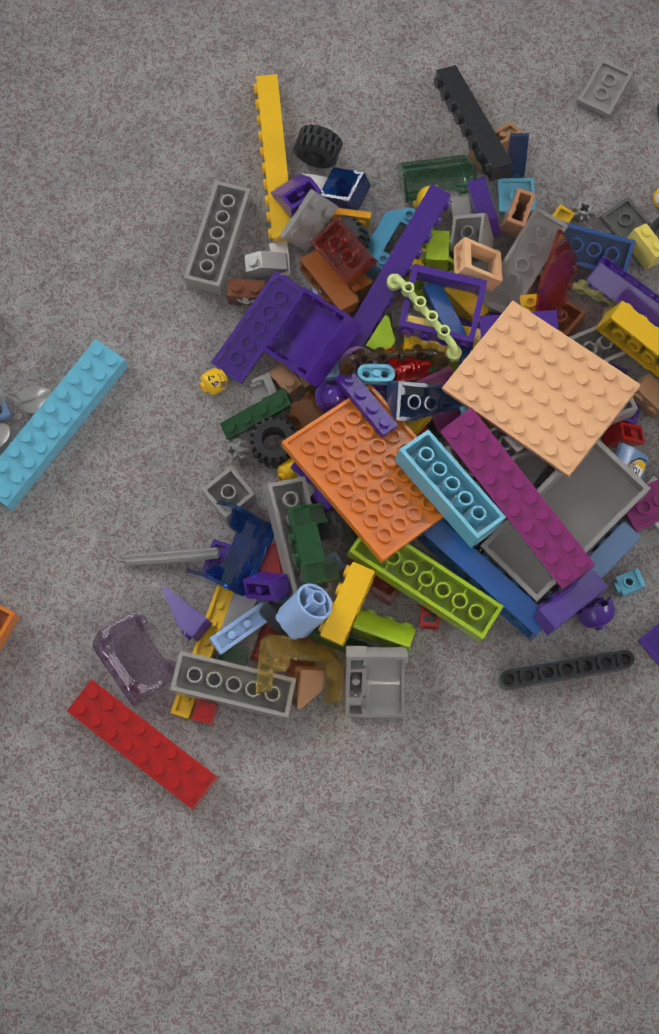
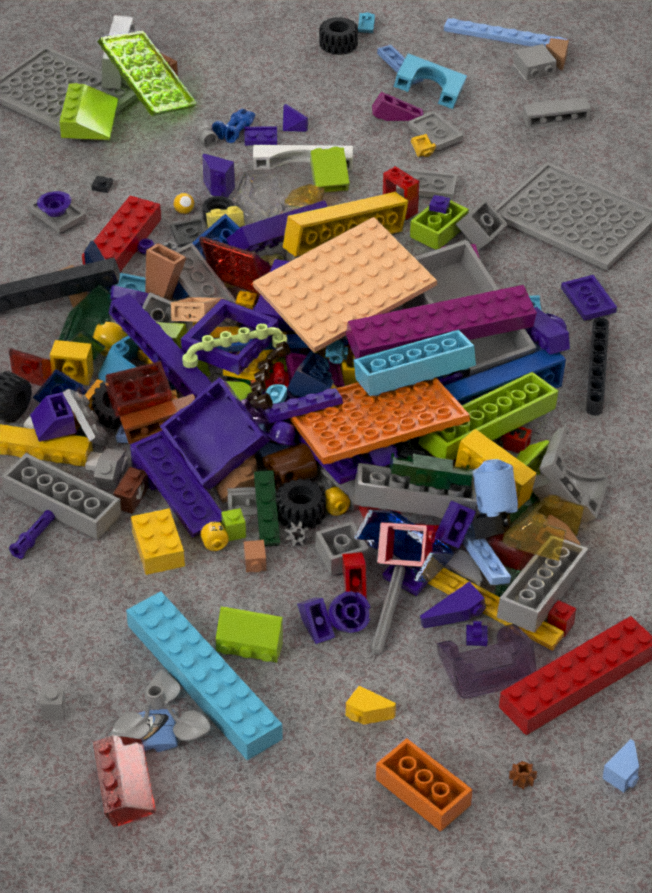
camera: 75 degrees left, 30 degrees down
none -> clear red slope [9,348,52,387]
none -> dark purple pin [9,510,55,559]
none -> dark purple hat [37,191,71,217]
none -> yellow brick [50,340,94,386]
none -> red brick [82,195,161,272]
none -> yellow brick [131,508,185,575]
none -> dark purple plate [138,239,155,254]
none -> lime slope [215,606,283,662]
none -> lime brick [221,508,246,541]
none -> nougat brick [244,540,266,572]
none -> dark purple slope [297,597,335,644]
none -> dark purple cylinder [328,592,370,633]
none -> red slope [342,552,367,599]
none -> yellow slope [345,686,396,725]
none -> window [377,523,435,568]
none -> dark purple tile [466,621,488,646]
none -> dark orange gear [509,761,537,790]
none -> light blue slope [602,739,639,793]

